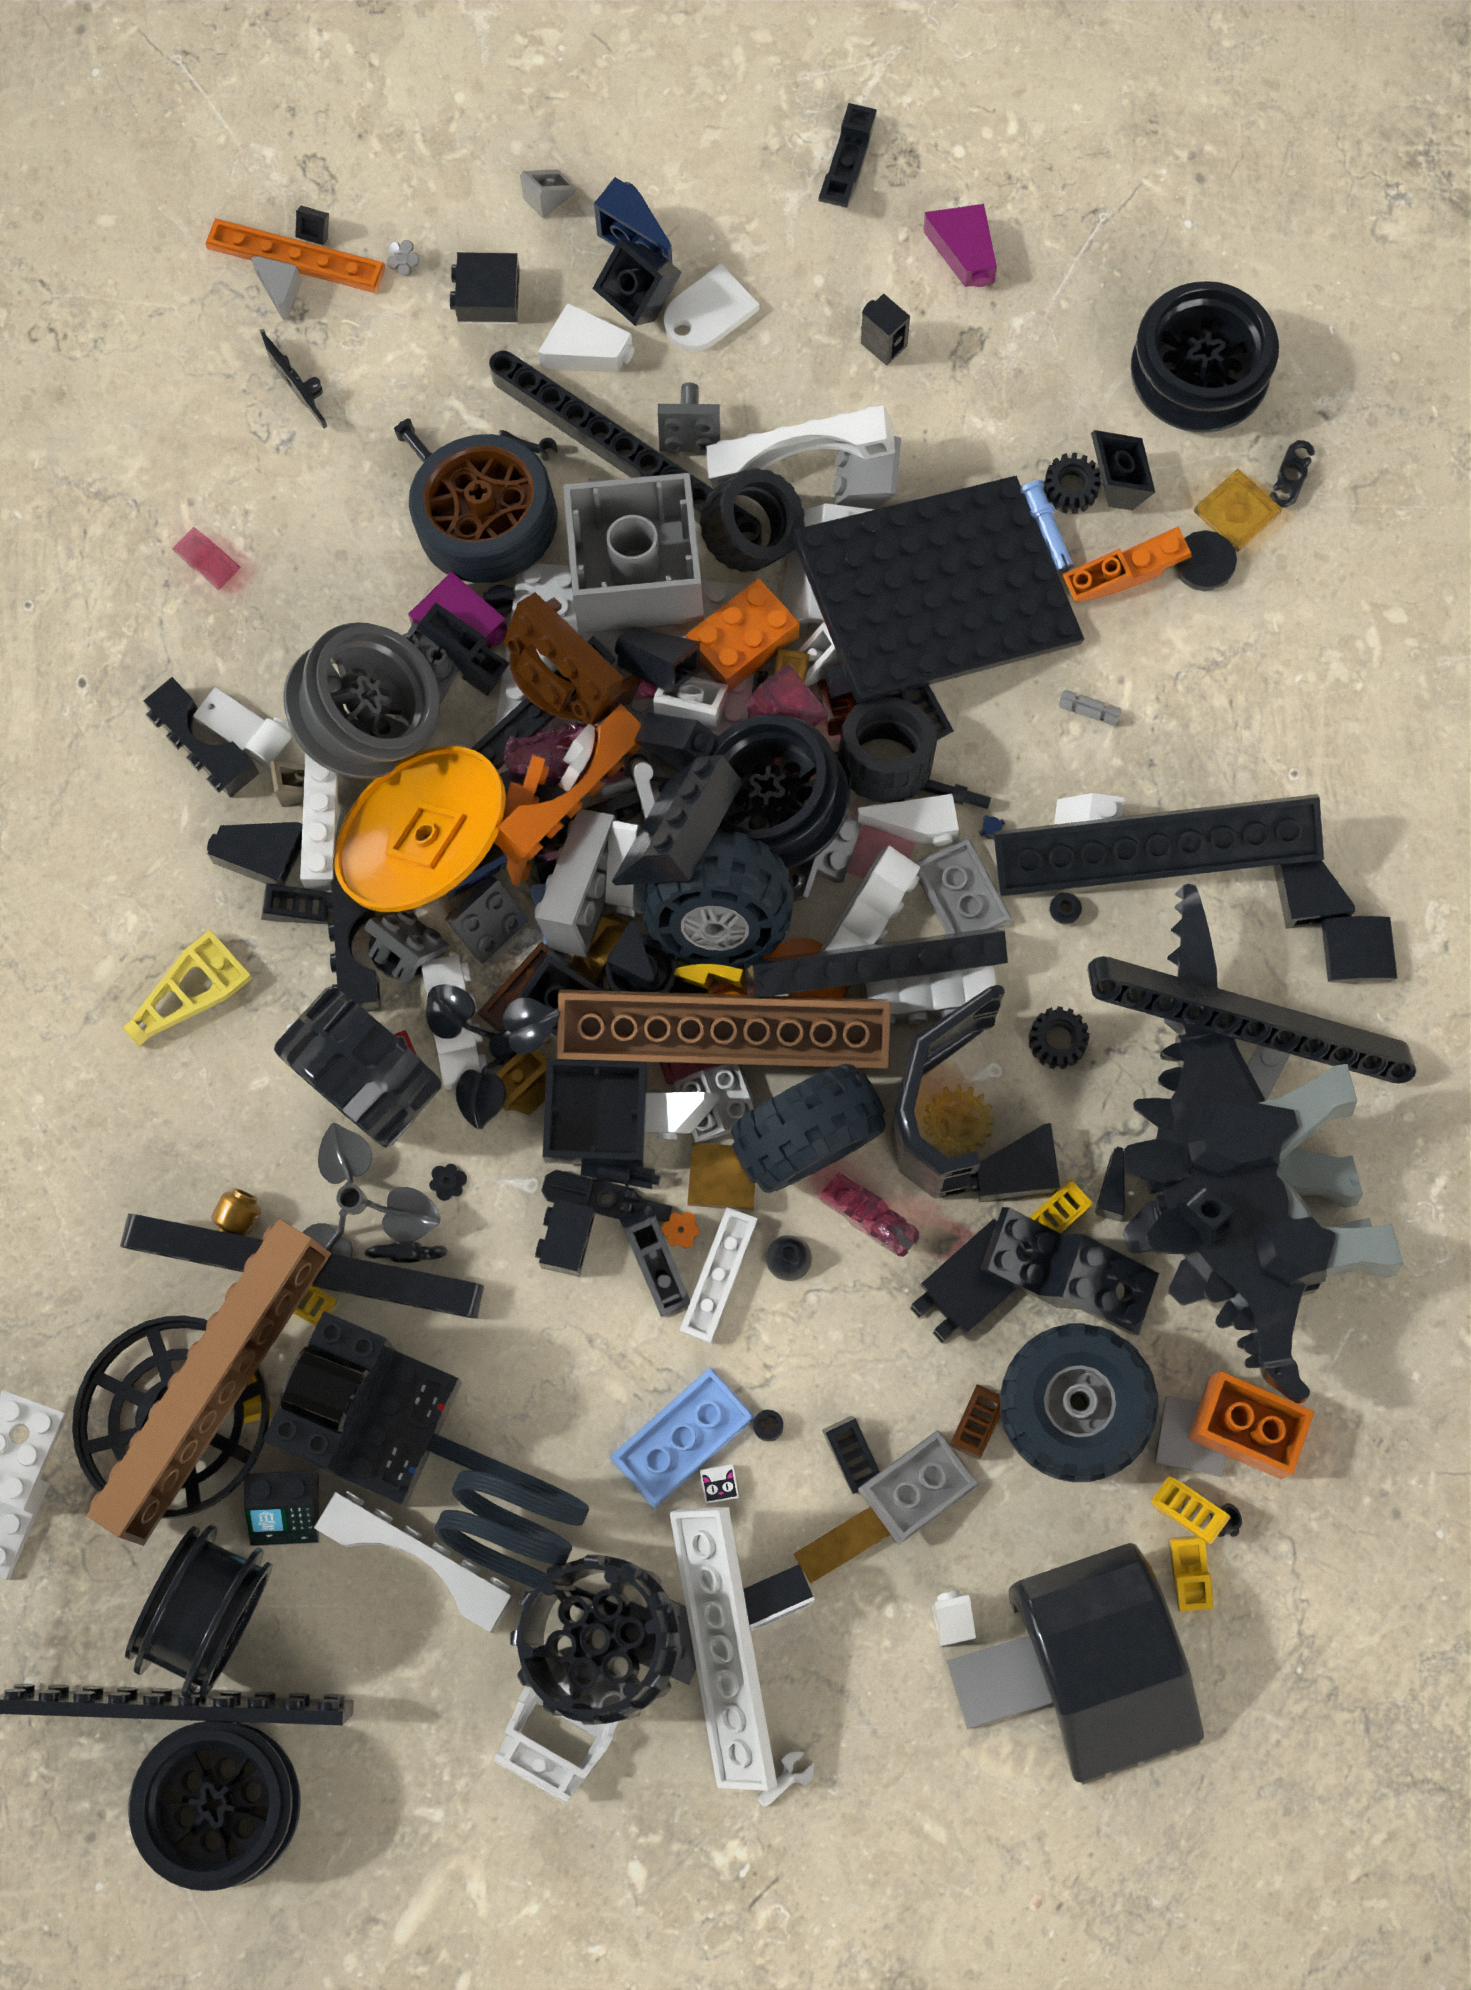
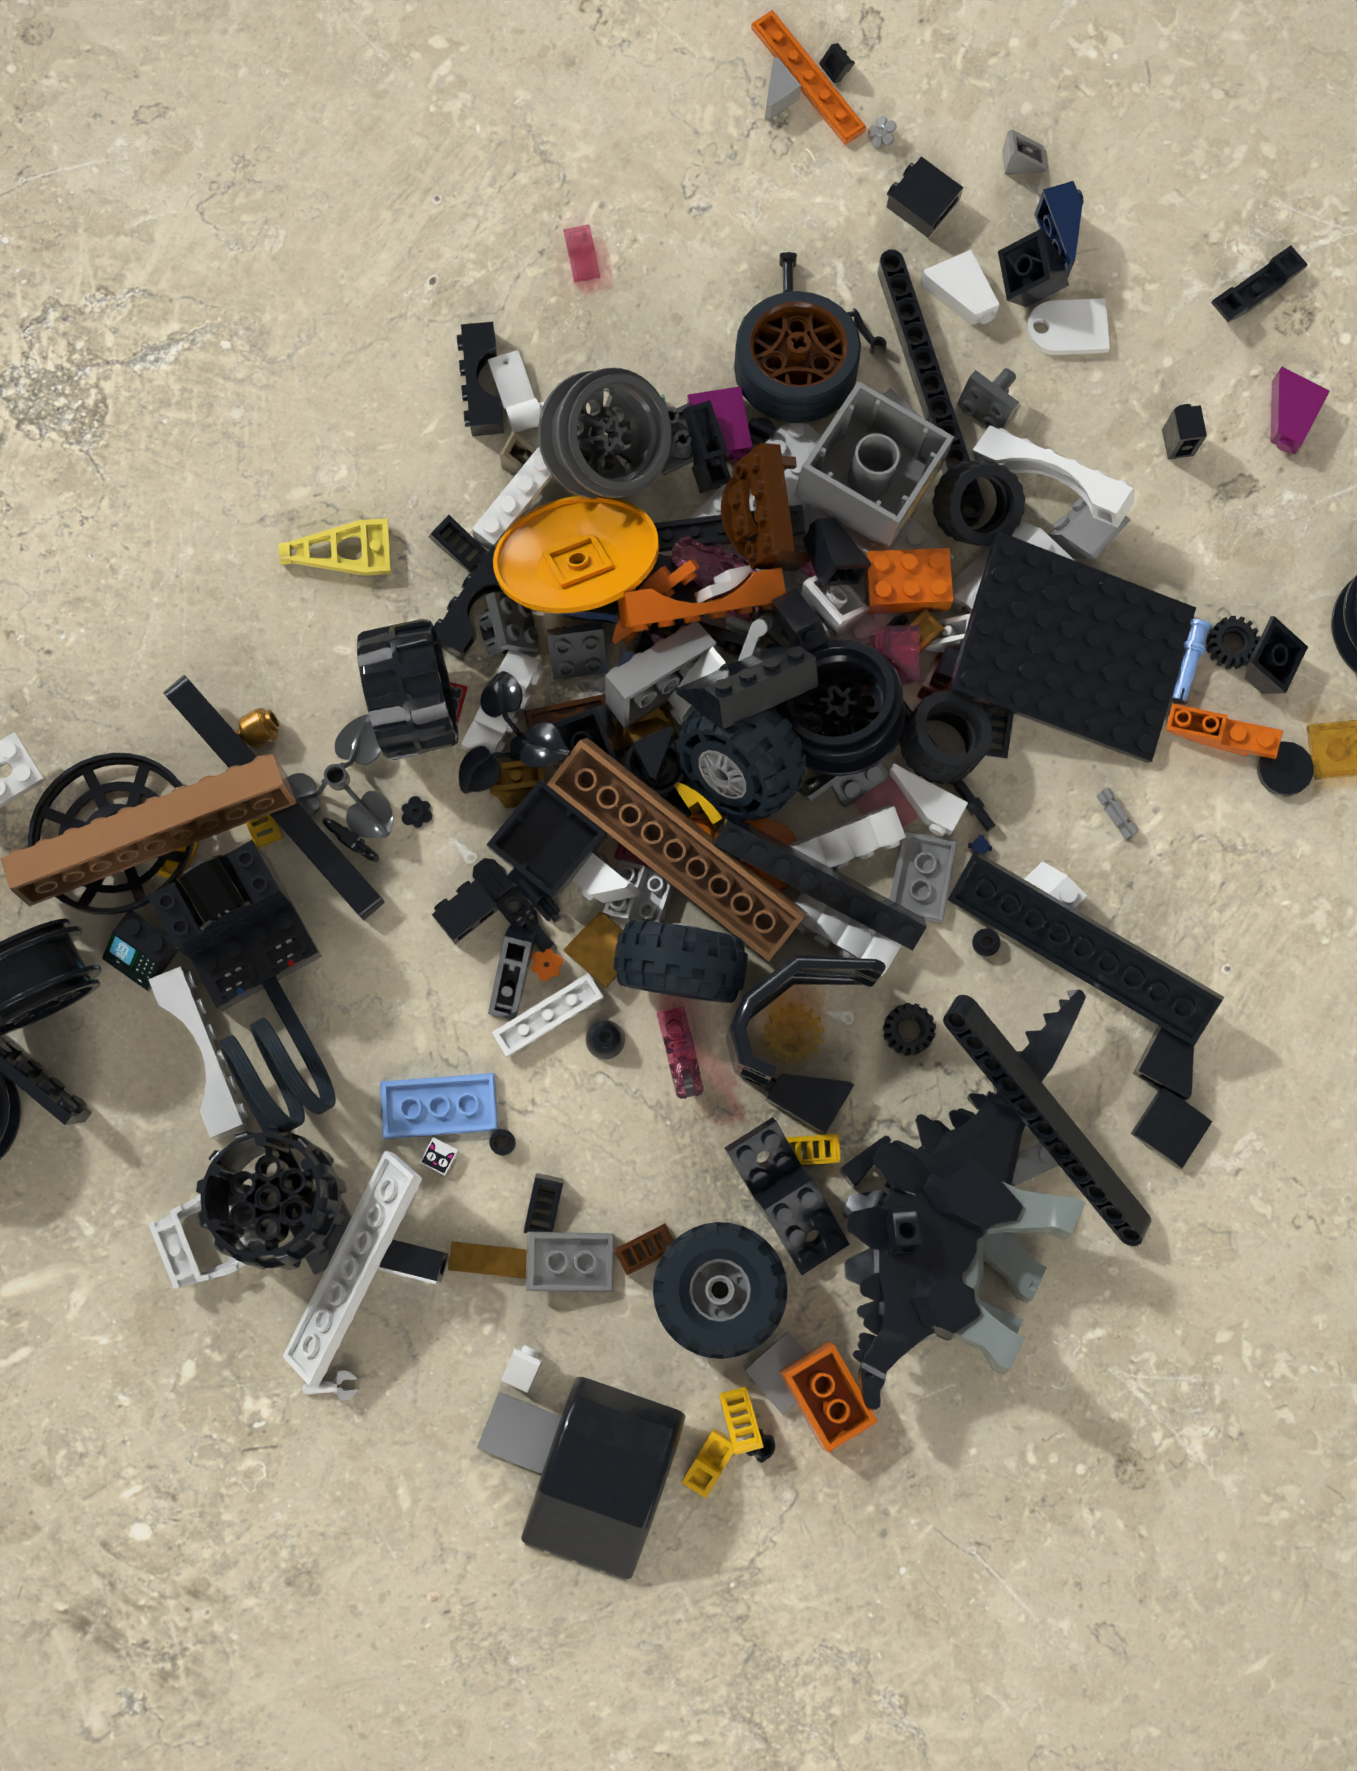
camera: 30 degrees right, 5 degrees up
black slope [207,822,303,886] -> none
black piece [260,329,328,429] -> none
black tile [910,1218,1025,1343] -> none

